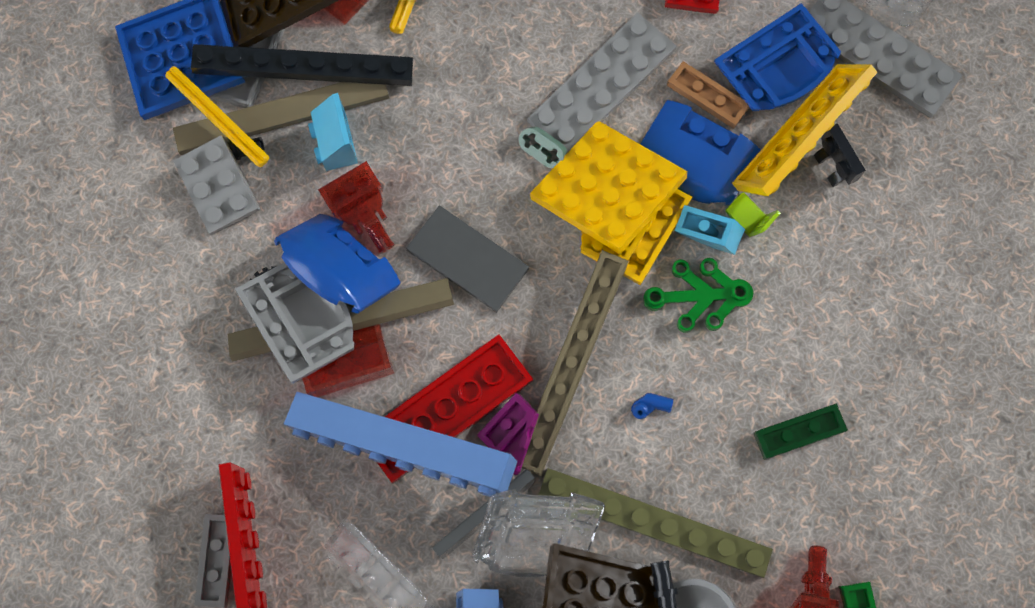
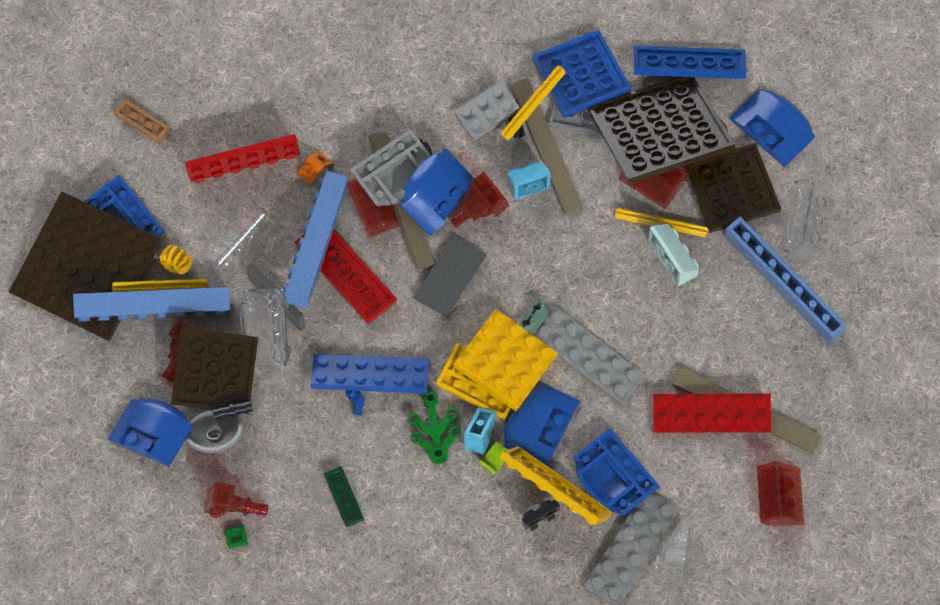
camera: 85 degrees right, 5 degrees down
black plate [191,44,413,86] -> none
light grey plate [194,514,231,607] -> none
magenta wing [477,393,539,475] -> none
dark tan tile [522,250,629,476] -> none
olive plate [538,468,773,578] -> none
medium nougat plate [667,61,749,129] -> none
none -> orange bracket [298,152,333,185]
none -> blue plate [310,354,429,394]

